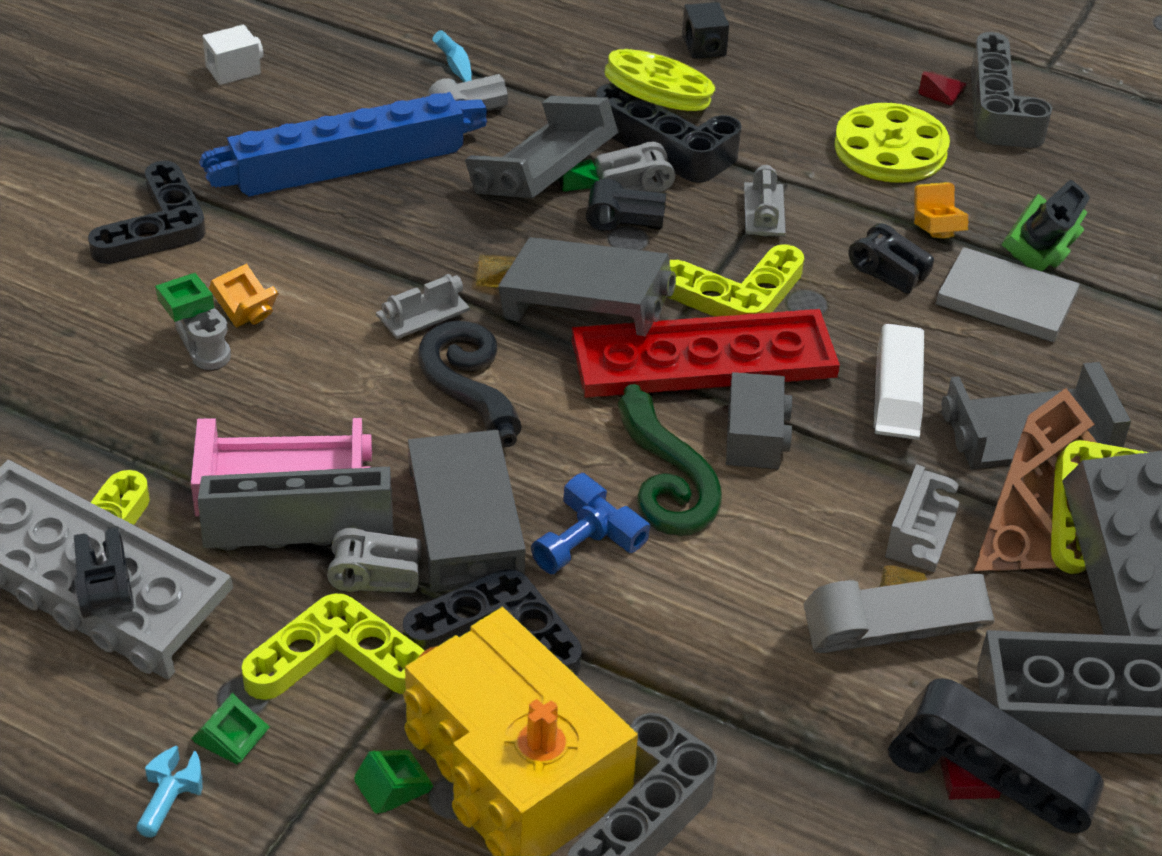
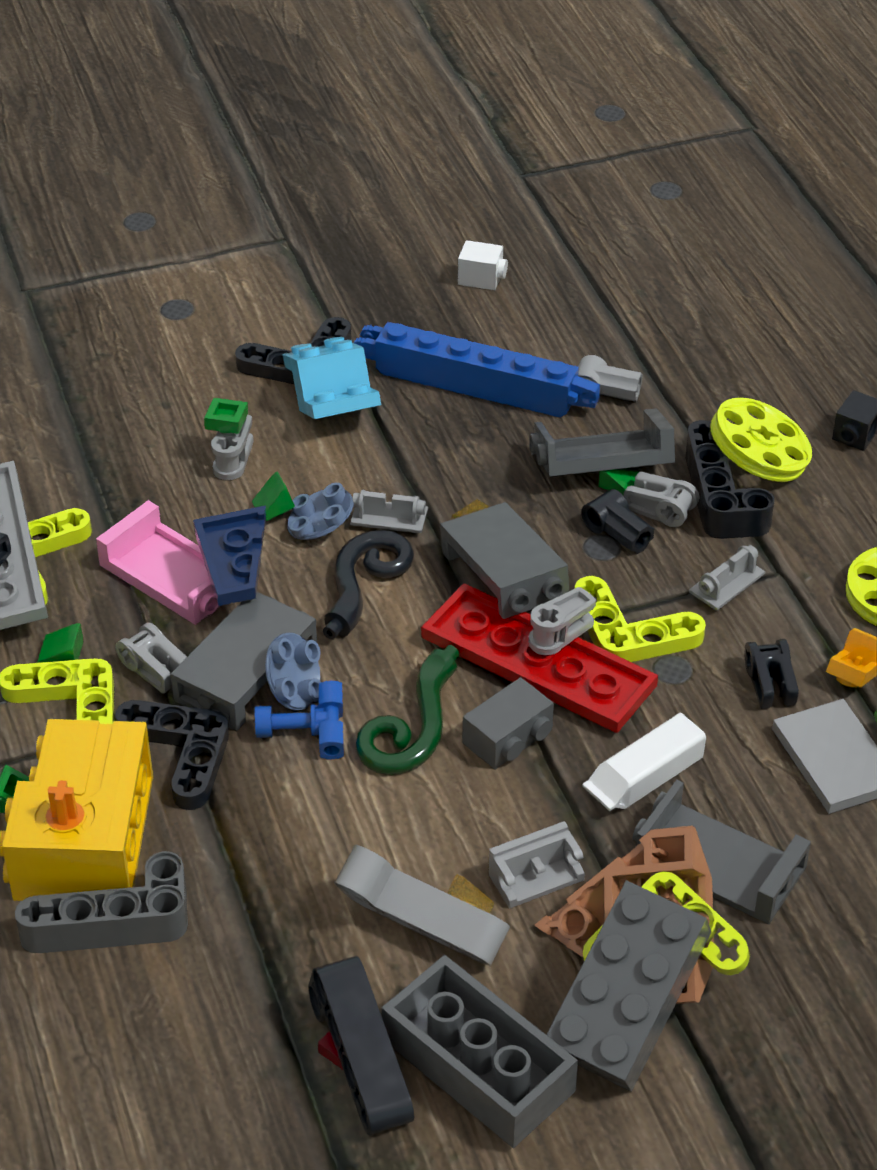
camera: 45 degrees right, 0 degrees up
dark grey brick [198,467,393,550] -> none
light orange bracket [209,263,278,328] -> none
medium azure bar [432,30,472,82] -> none
none -> green slope [37,623,84,663]
none -> dark blue wing [193,505,266,606]
none -> green slope [252,471,295,521]
none -> sand blue dish [265,633,321,710]
none -> medium azure bracket [283,337,381,419]
none -> sand blue dish [287,482,354,540]
none -> light grey piece [528,587,596,655]

